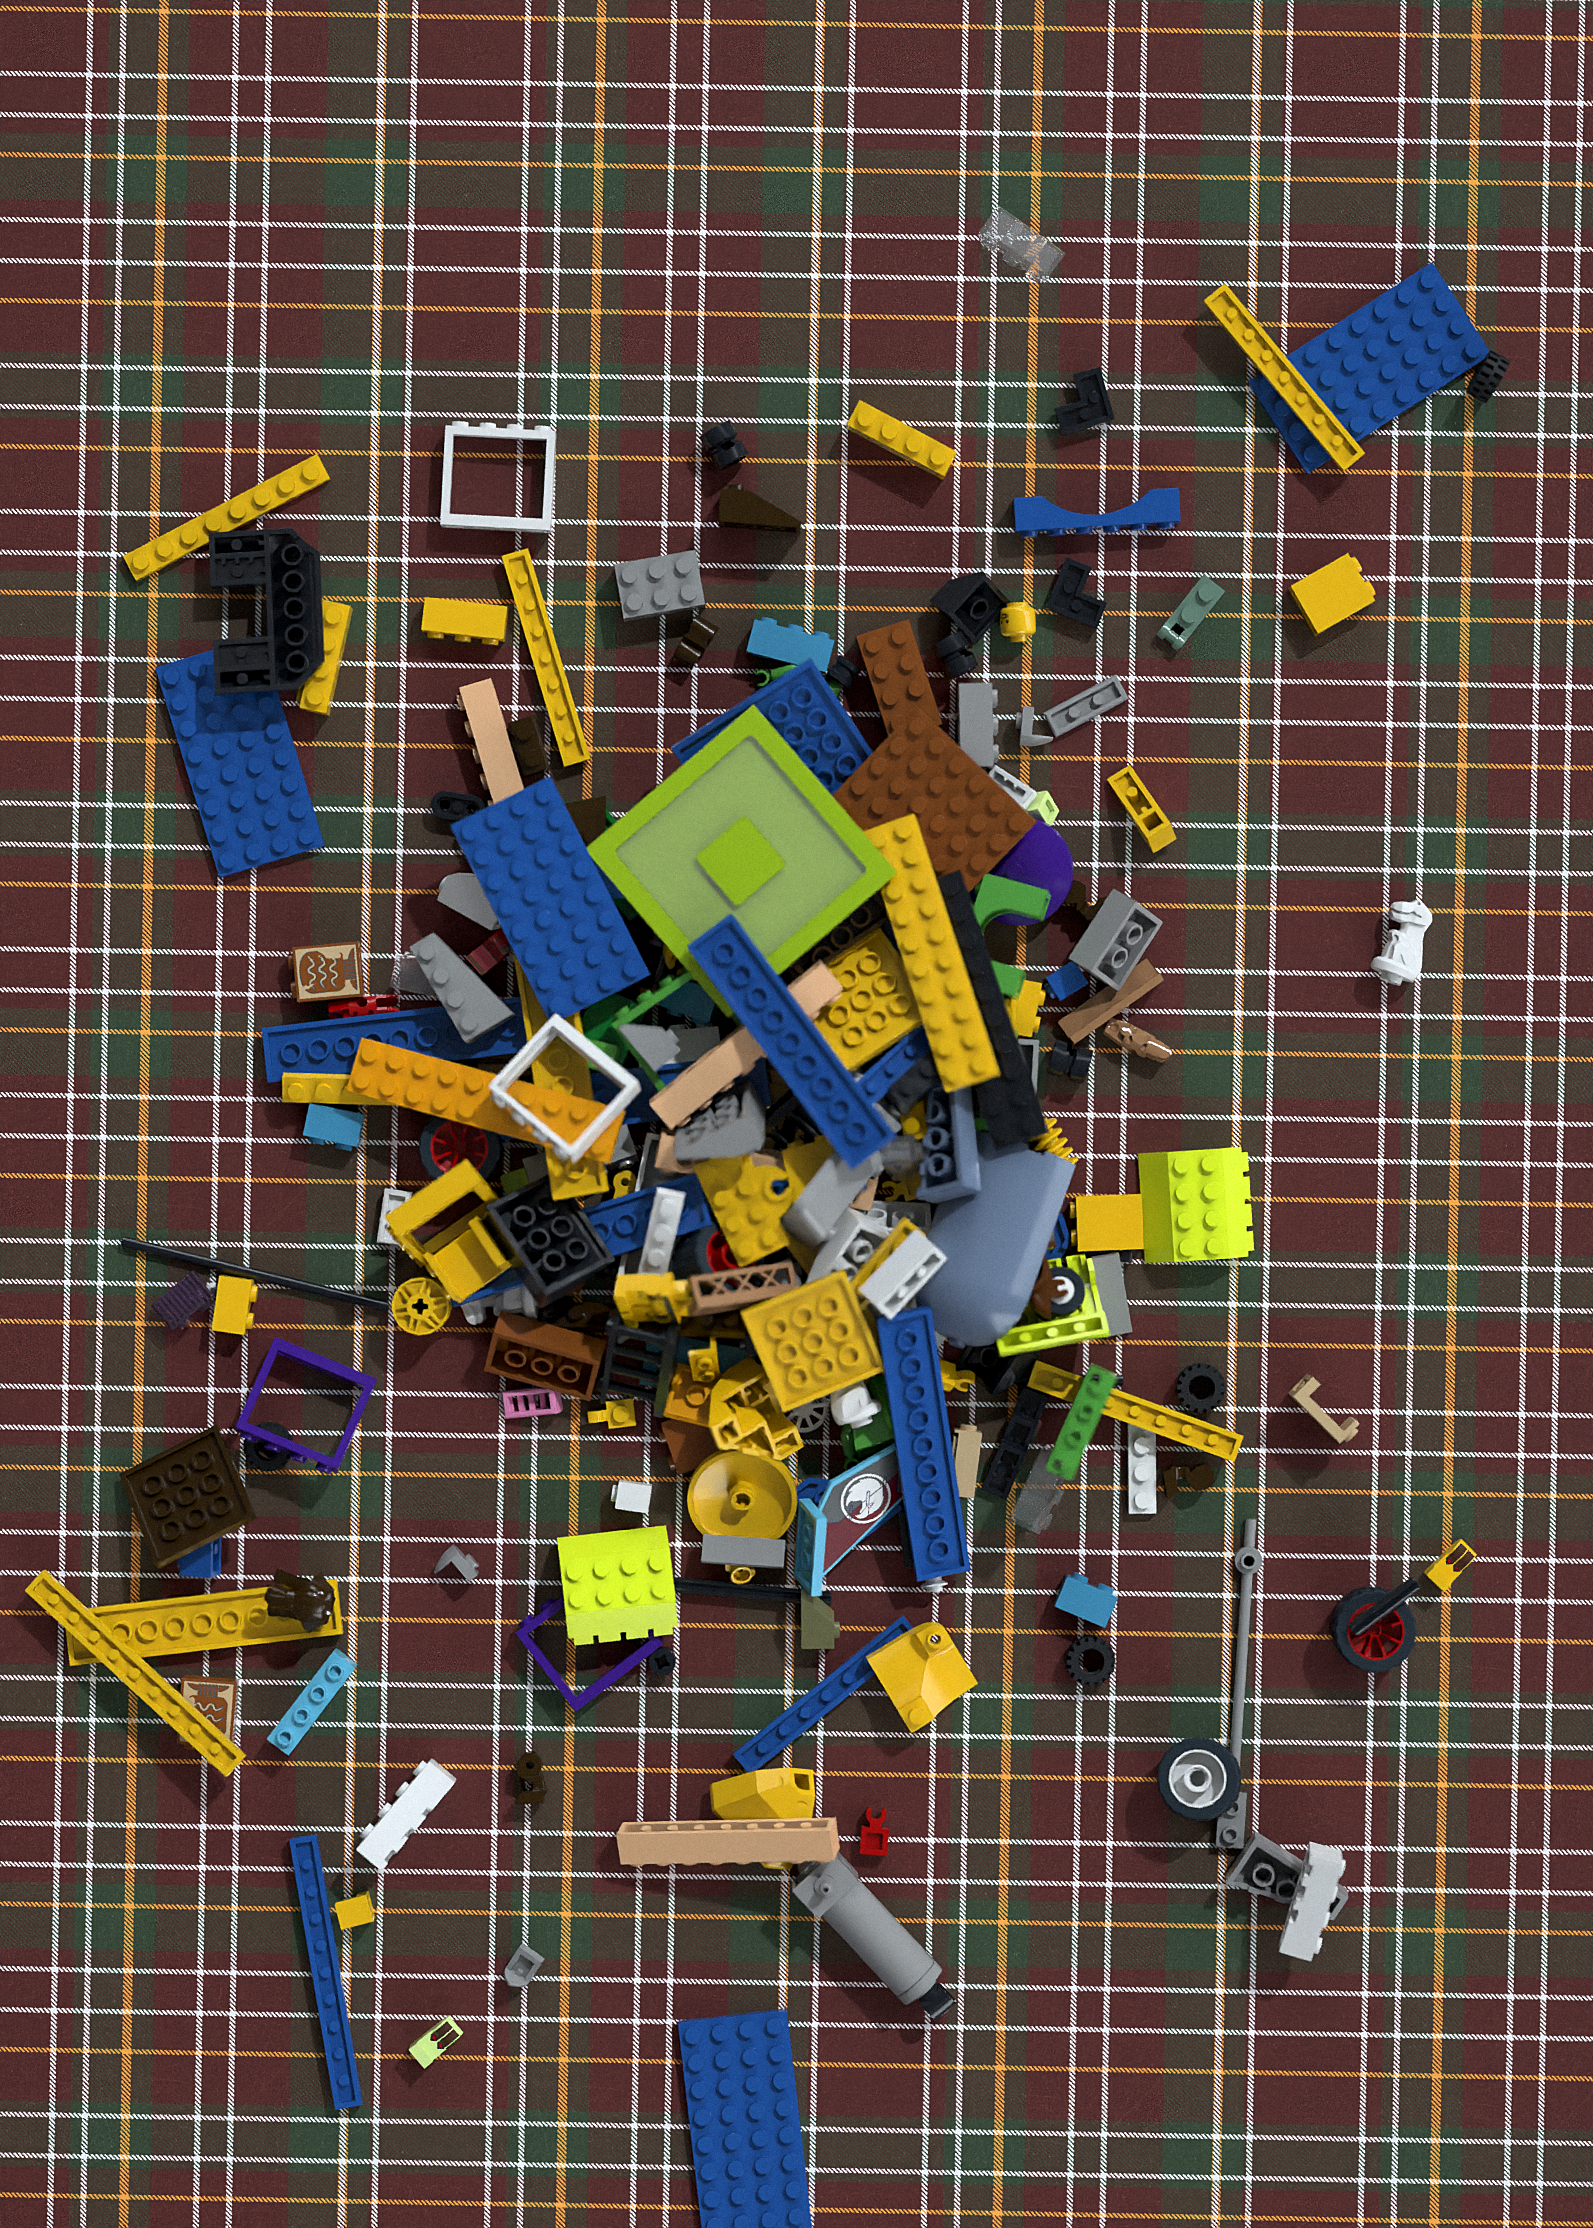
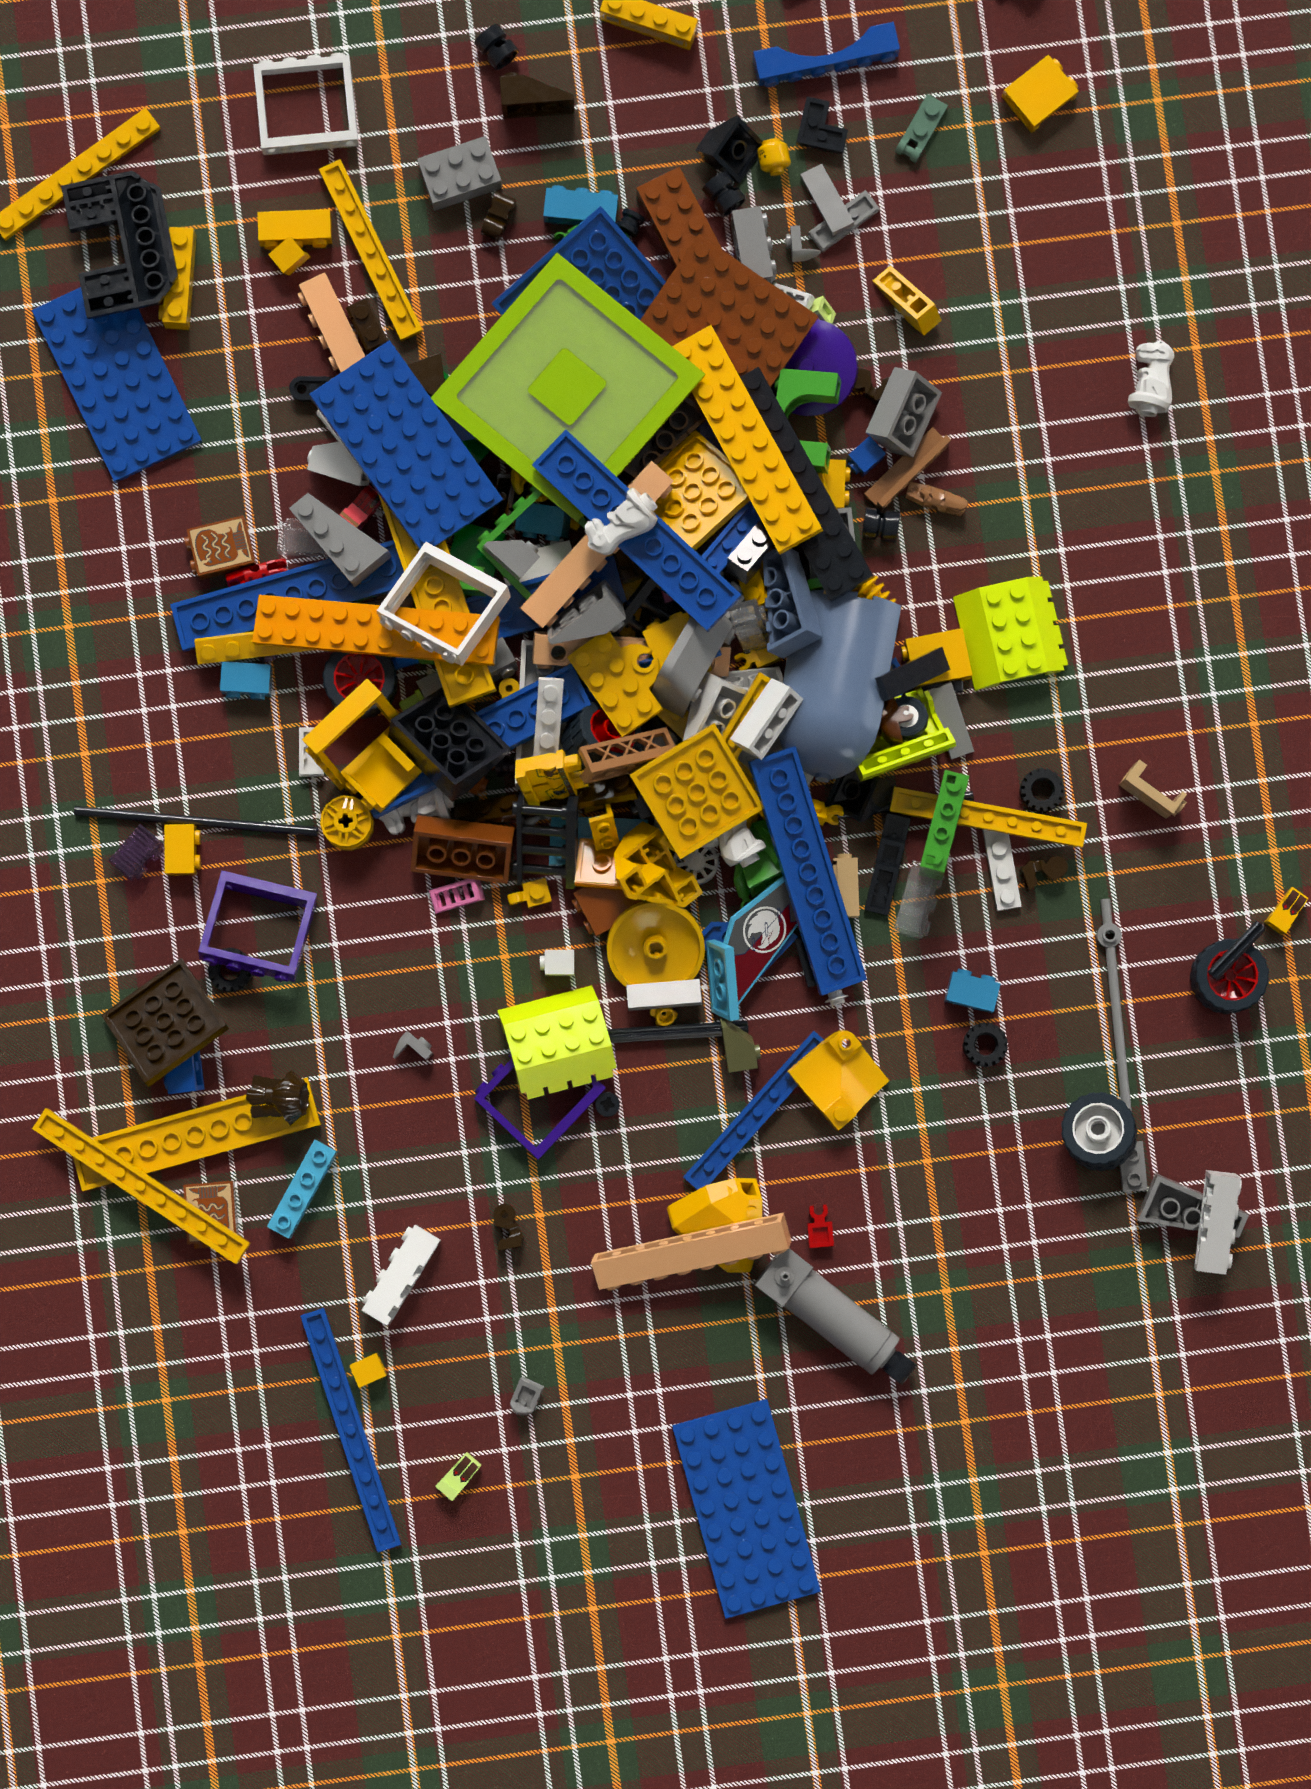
camera: 15 degrees left, 5 degrees down
none -> yellow panel [268,237,310,276]
none -> white animal [585,488,658,556]
none -> light grey tile [800,164,854,236]
none -> black tile [875,647,951,701]

